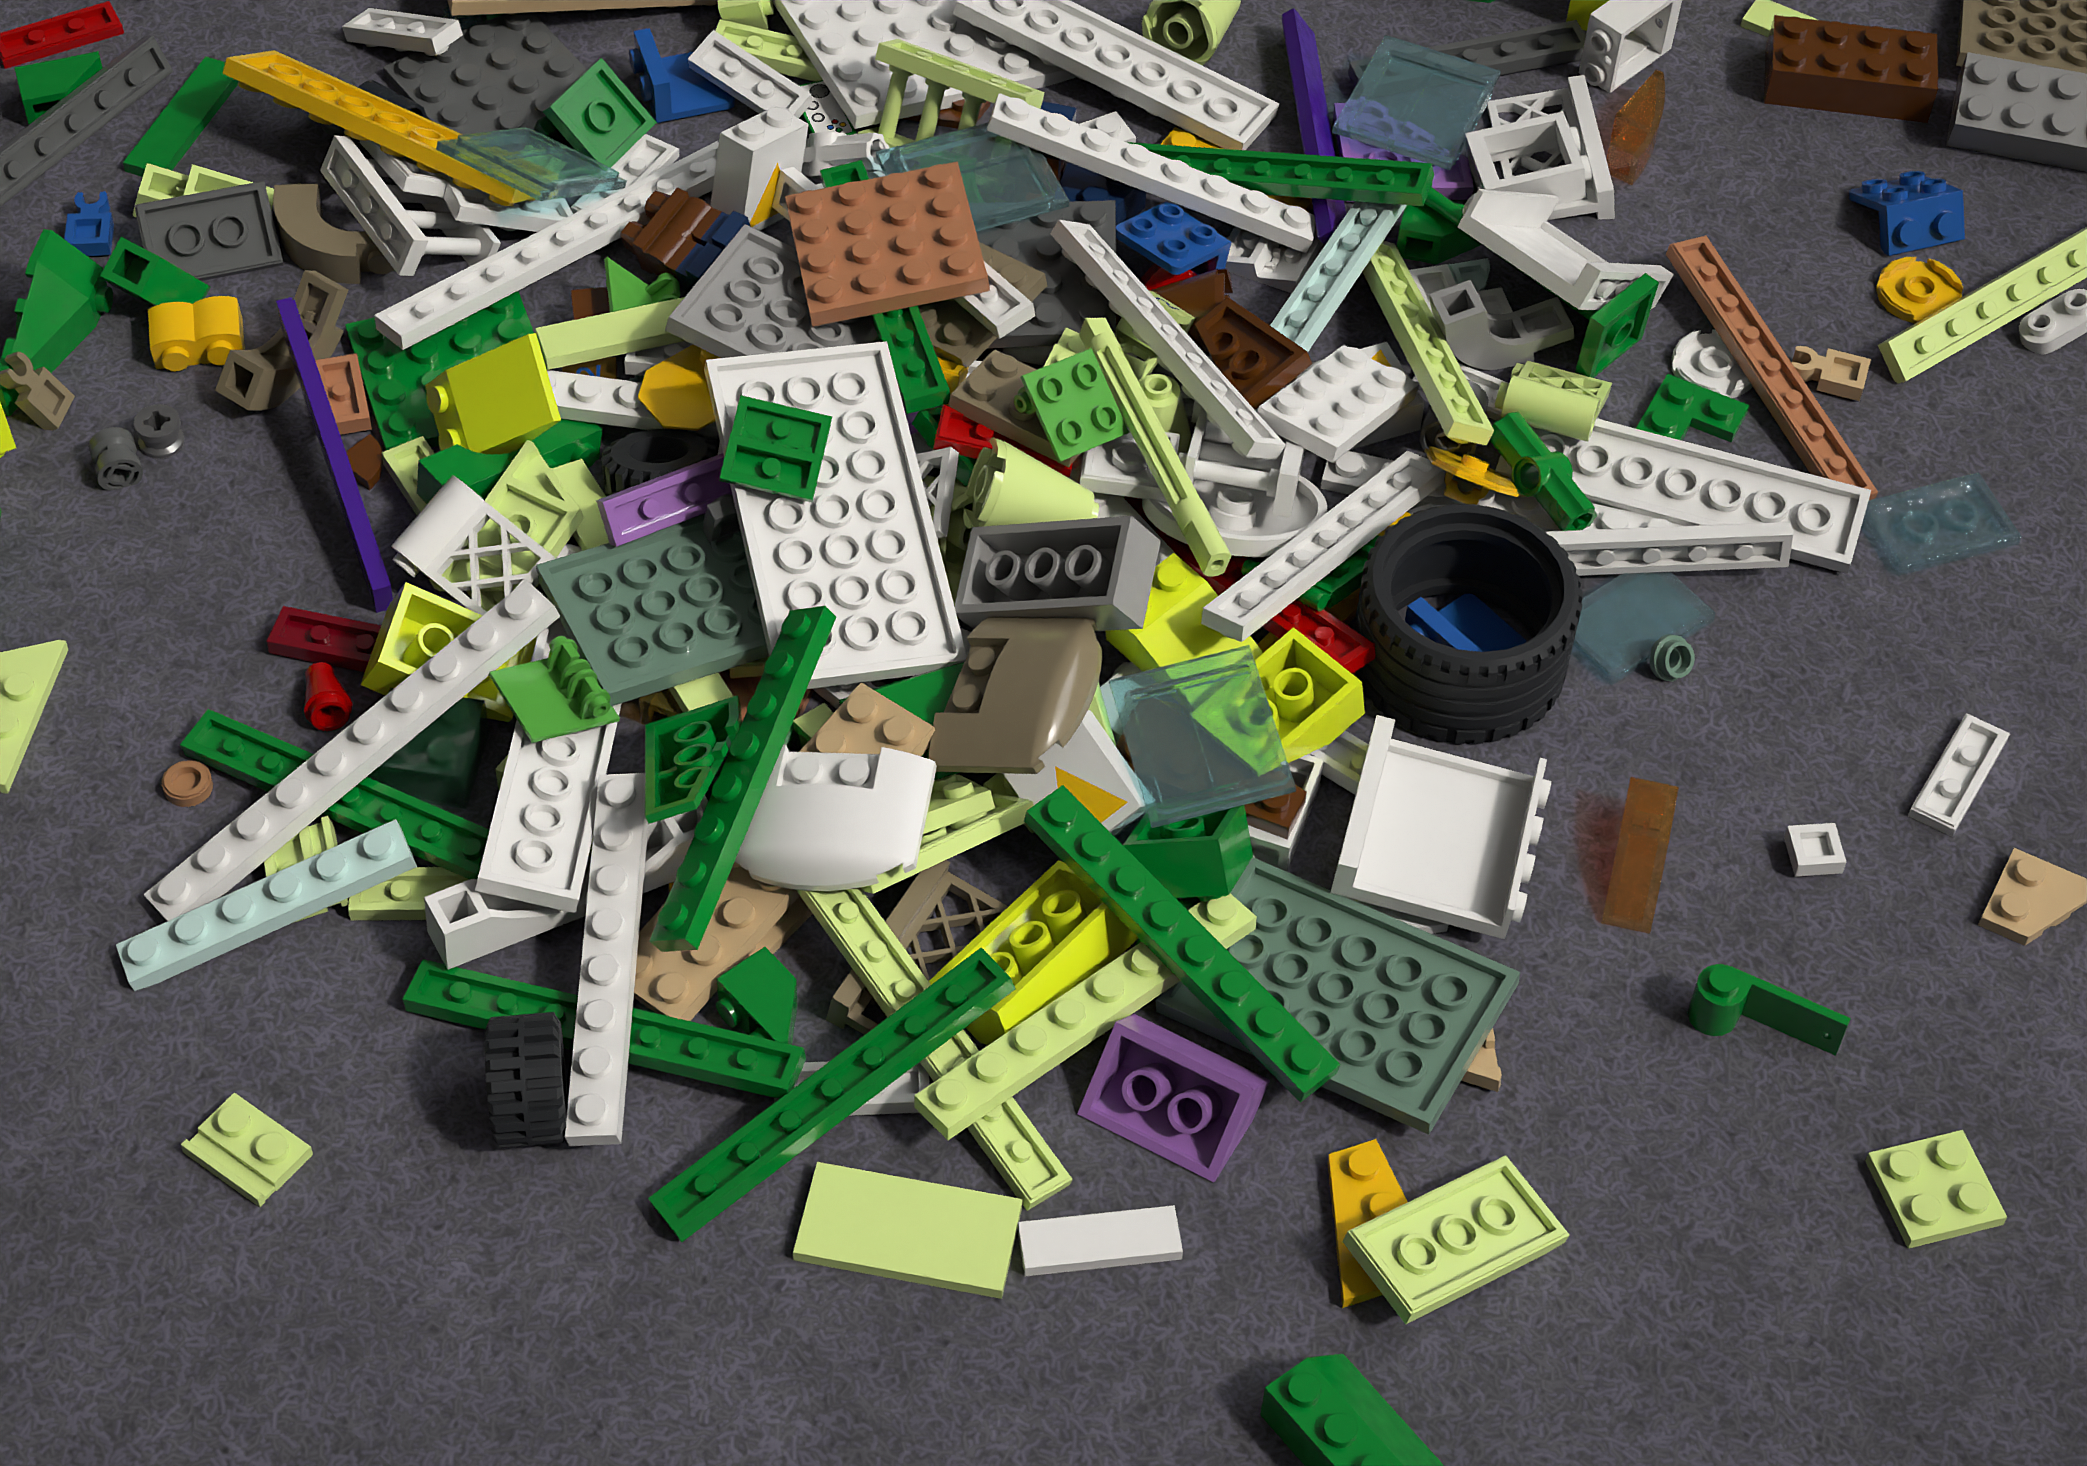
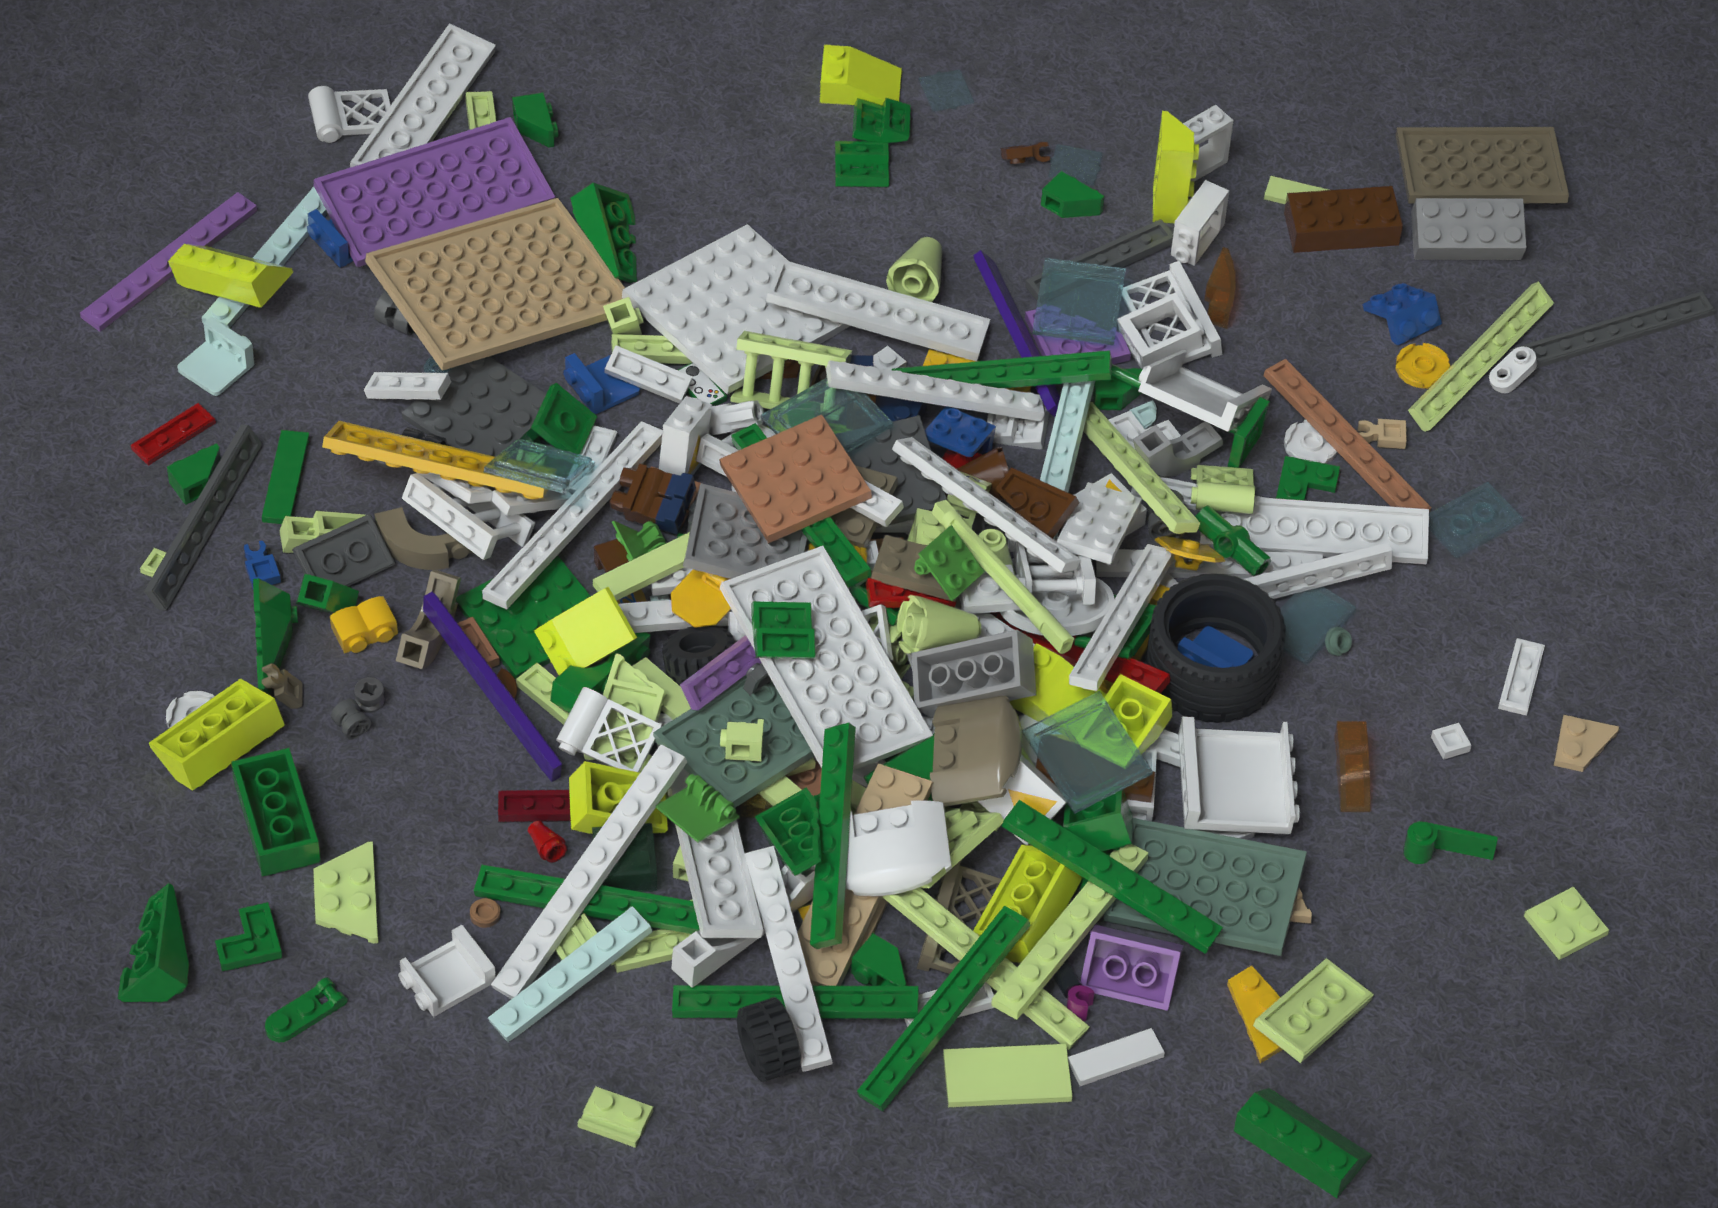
camera: 15 degrees left, 0 degrees up
none -> white panel [398,925,496,1017]
none -> yellowish green brick [720,719,764,761]
none -> piece [1053,959,1095,1021]

